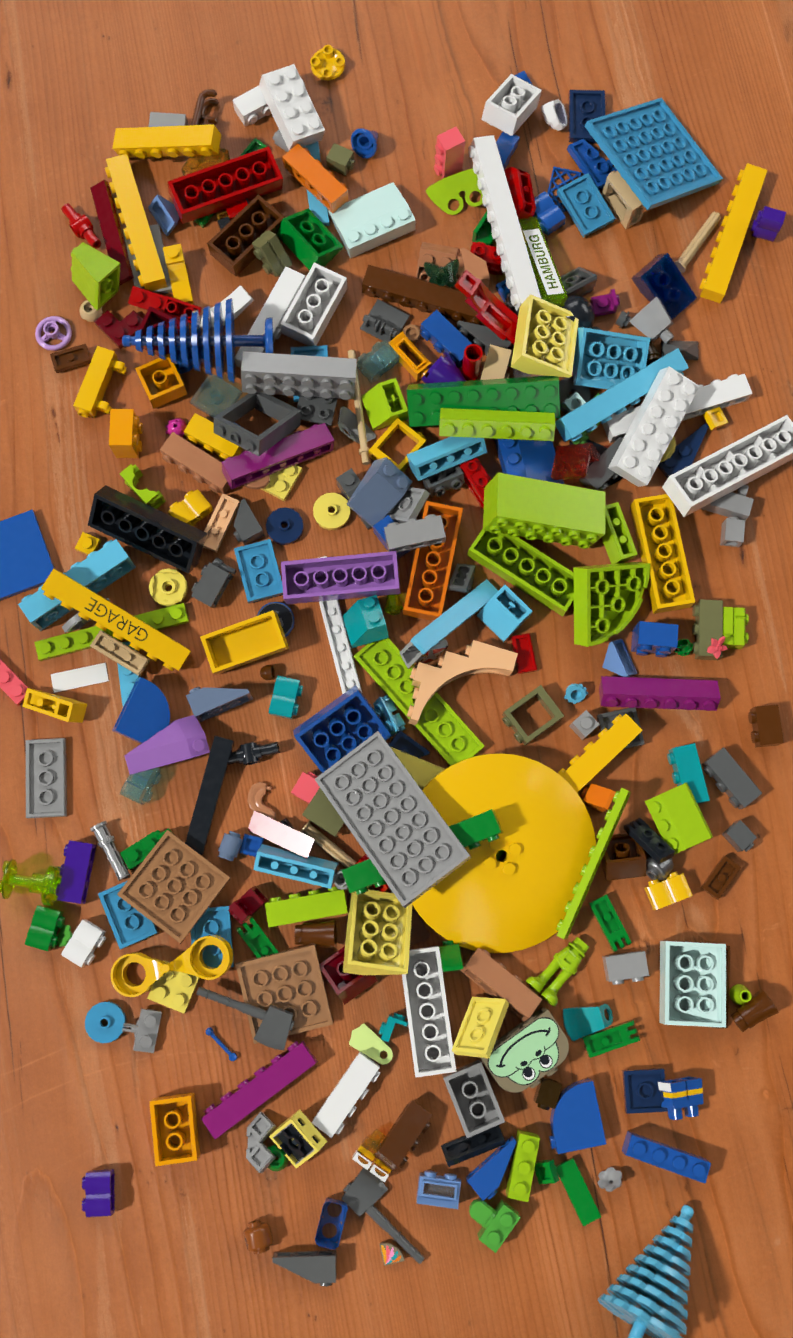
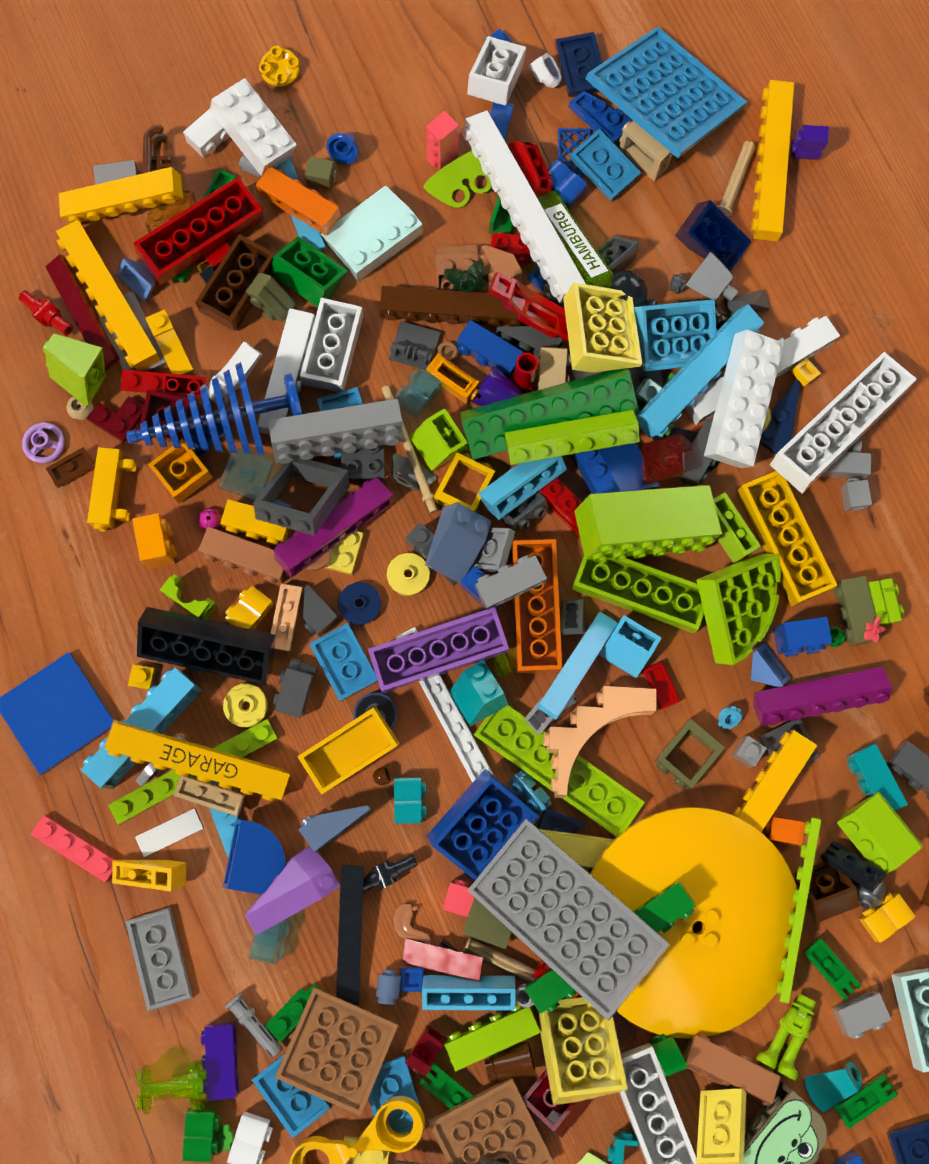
camera: 15 degrees left, 0 degrees up
magenta bracket [590,289,620,317] -> none

